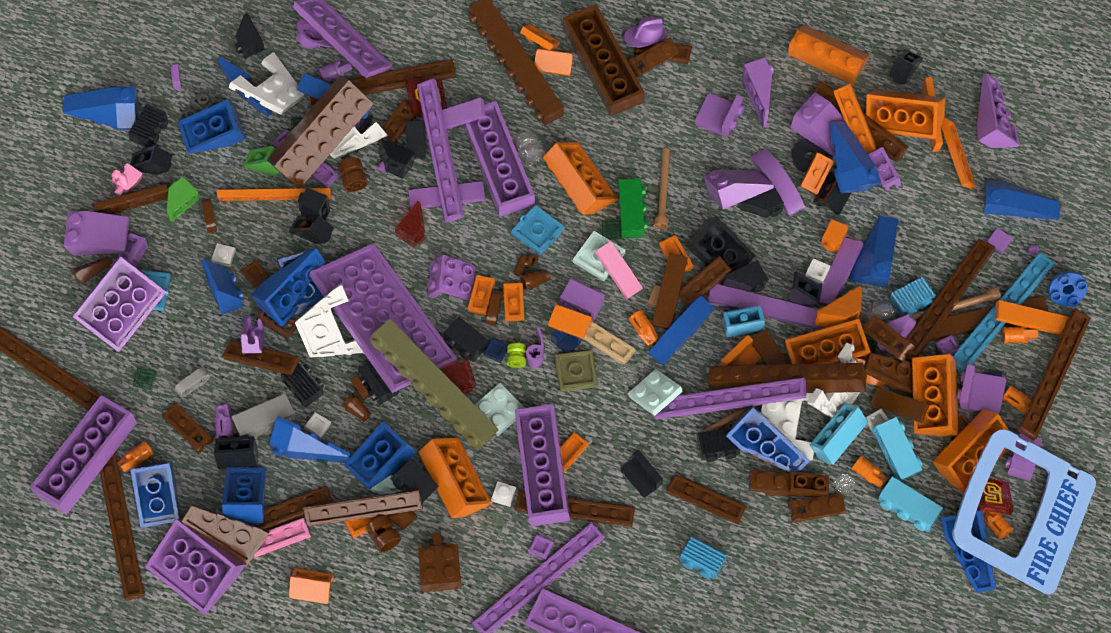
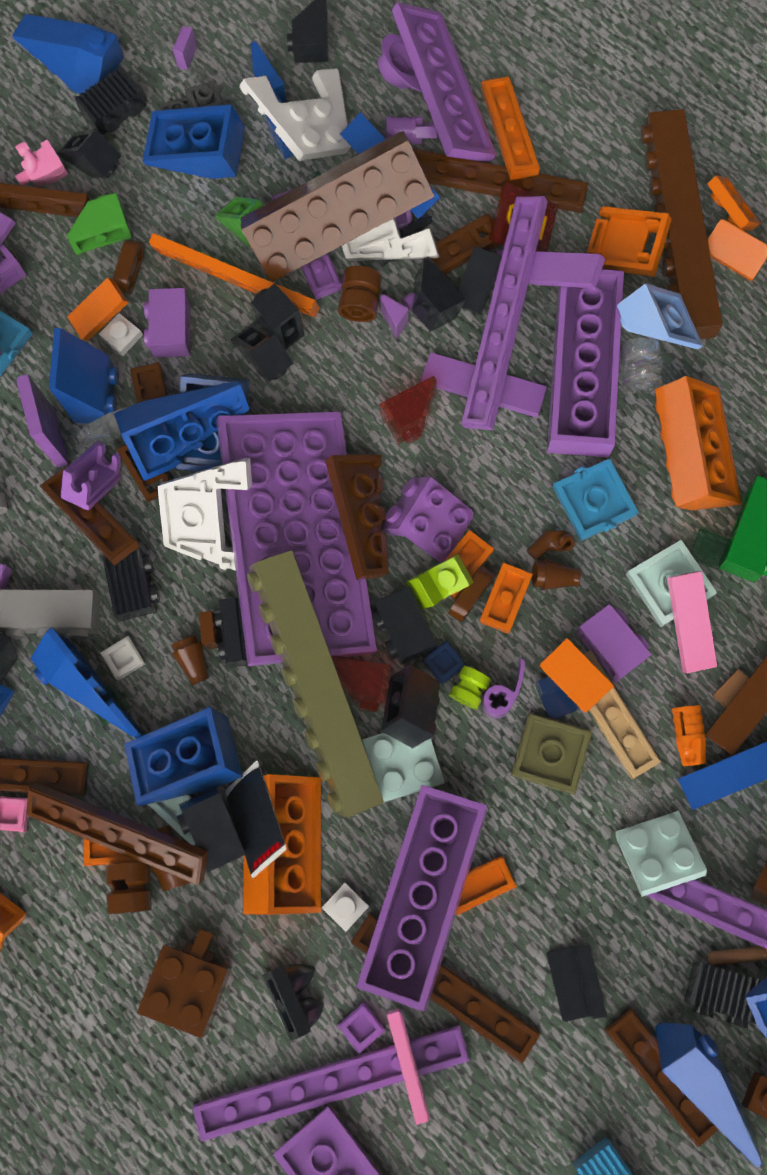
camera: 30 degrees right, 10 degrees up
none -> medium lavender tile [16,374,69,467]
none -> orange tile [67,277,129,341]
none -> clear slope [77,406,130,449]
none -> medium lavender brick [144,288,190,358]
none -> black sticker [225,761,286,878]
none -> black tile [262,964,324,1040]
none -> reddish brown wing [325,455,389,580]
none -> medium lavender slope [380,294,408,338]
none -> black brick [381,664,440,748]
none -> bright pink tile [387,1008,430,1125]
none -> lime slope [405,554,474,610]
none -> orange tile [481,76,540,180]
none -> orange container [587,206,672,277]
none -> light blue slope [617,283,703,349]
none -> wedge [655,1022,763,1168]

